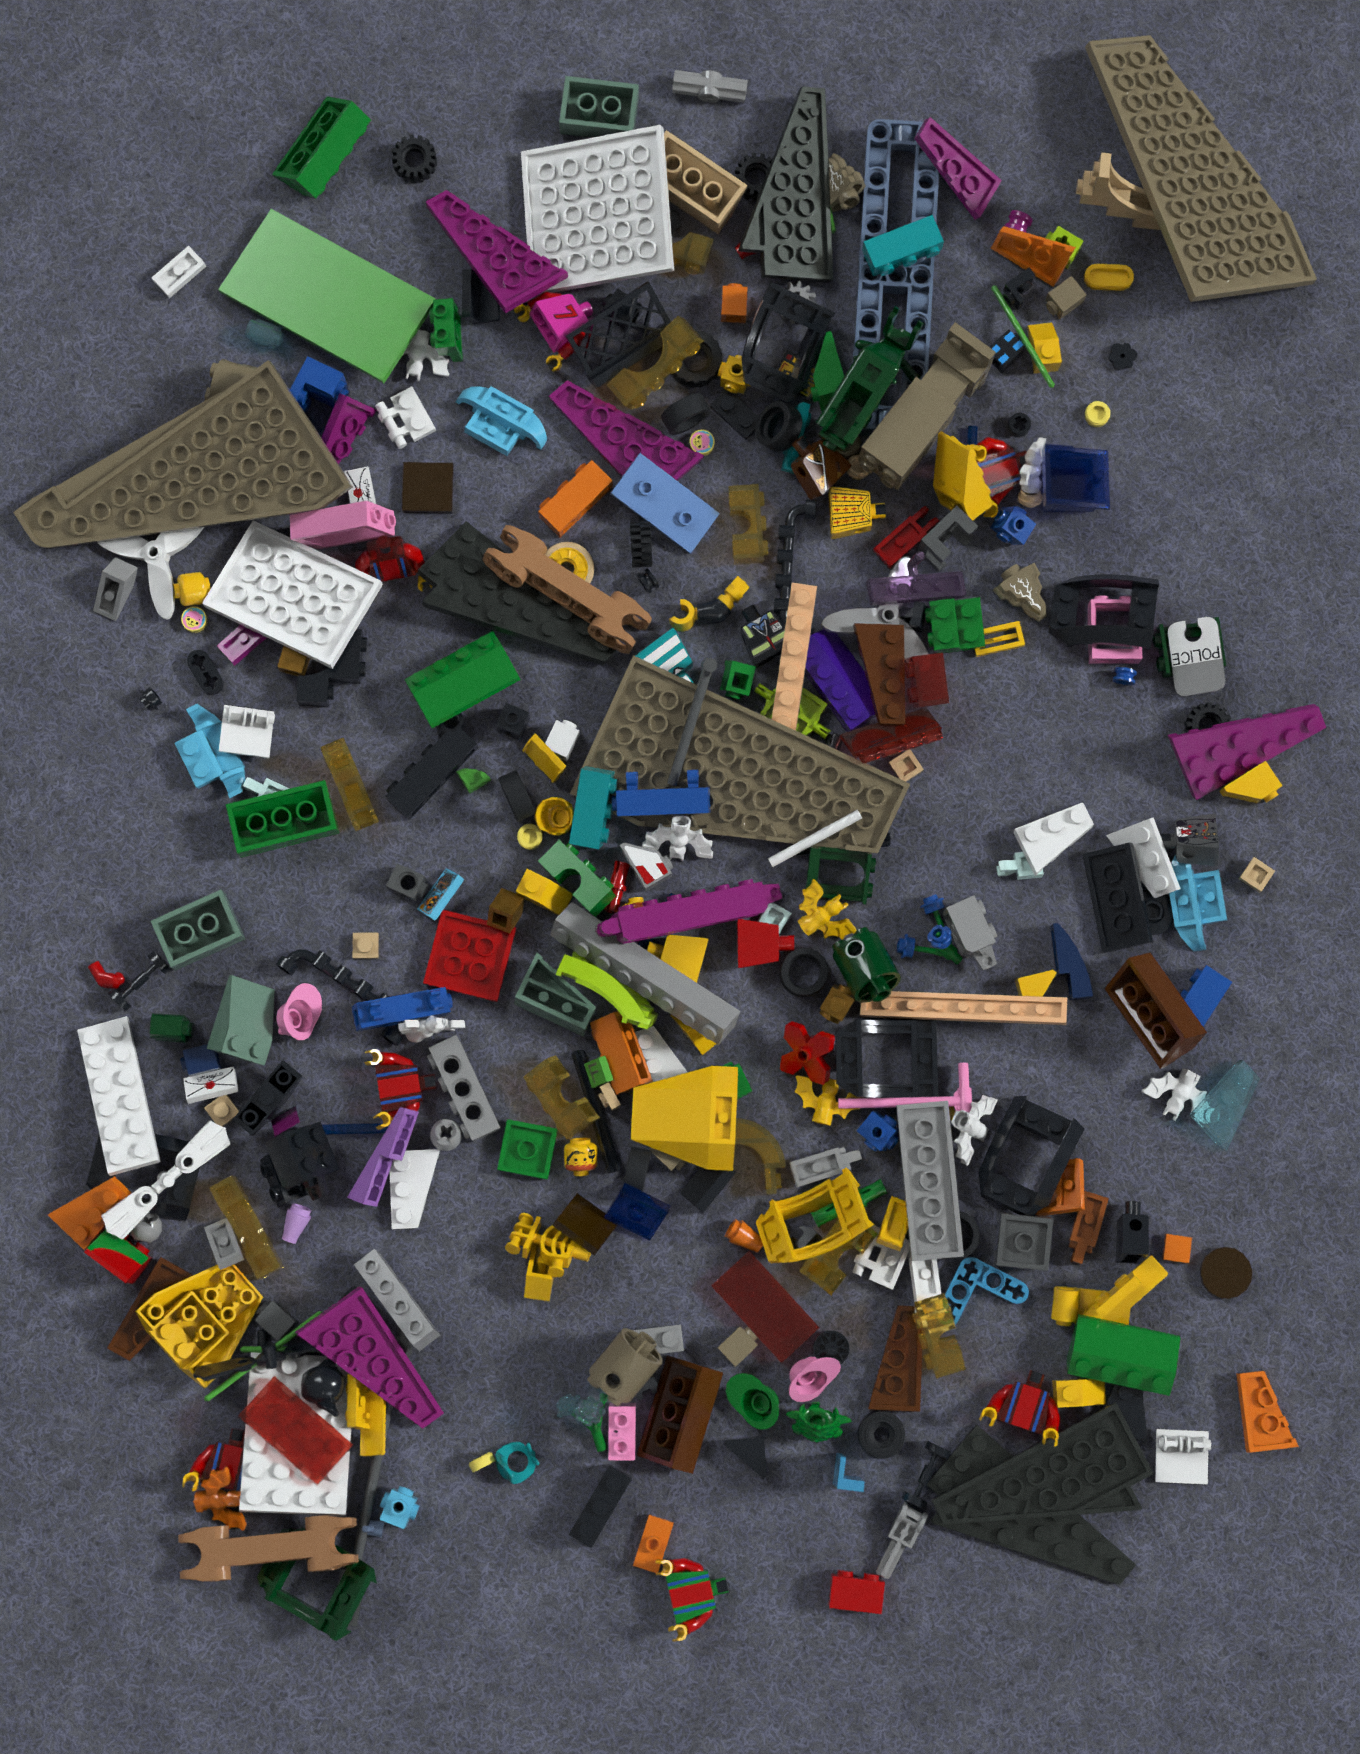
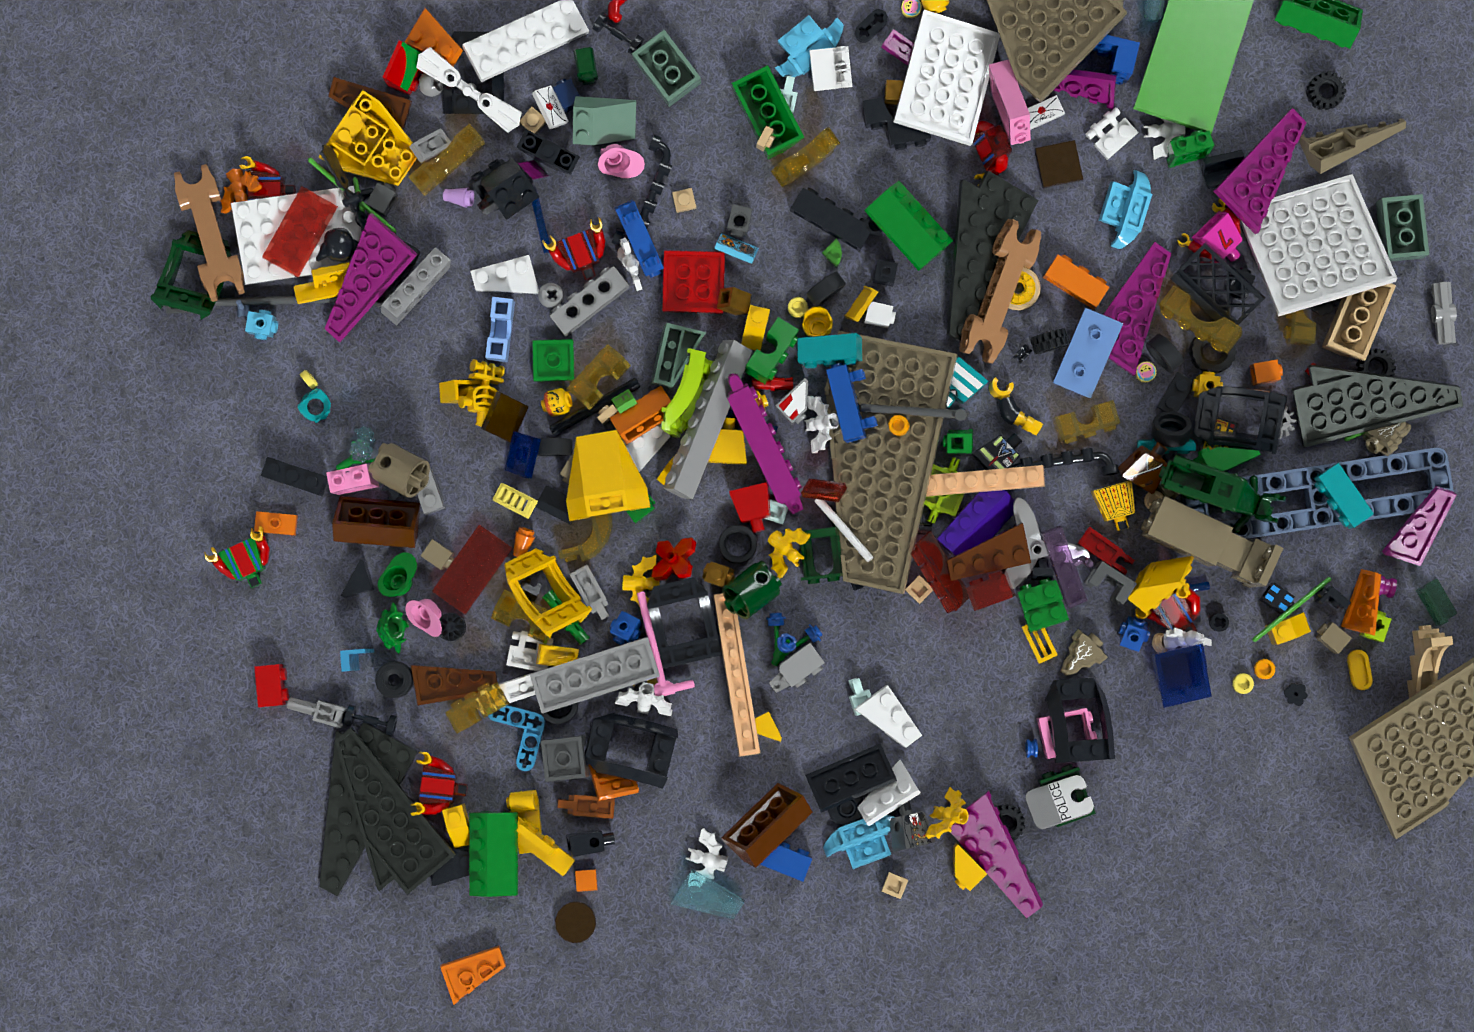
camera: 80 degrees right, 5 degrees up
medium lavender slope [347,1107,419,1207] -> none
dark blue slope [1050,923,1093,1001] -> none
white hinge [1155,1429,1211,1484] -> none
none -> light blue arch [485,297,515,362]
none -> light yellow slope [493,483,538,519]
none -> tan plate [756,126,775,152]
none -> clear red tile [801,479,847,502]
none -> light orange tile [888,415,910,436]
none -> yellow animal [925,787,969,839]
none -> light orange tile [1254,659,1275,679]
none -> dark tan wedge [1299,118,1406,174]
none -> clear green panel [1415,579,1457,626]

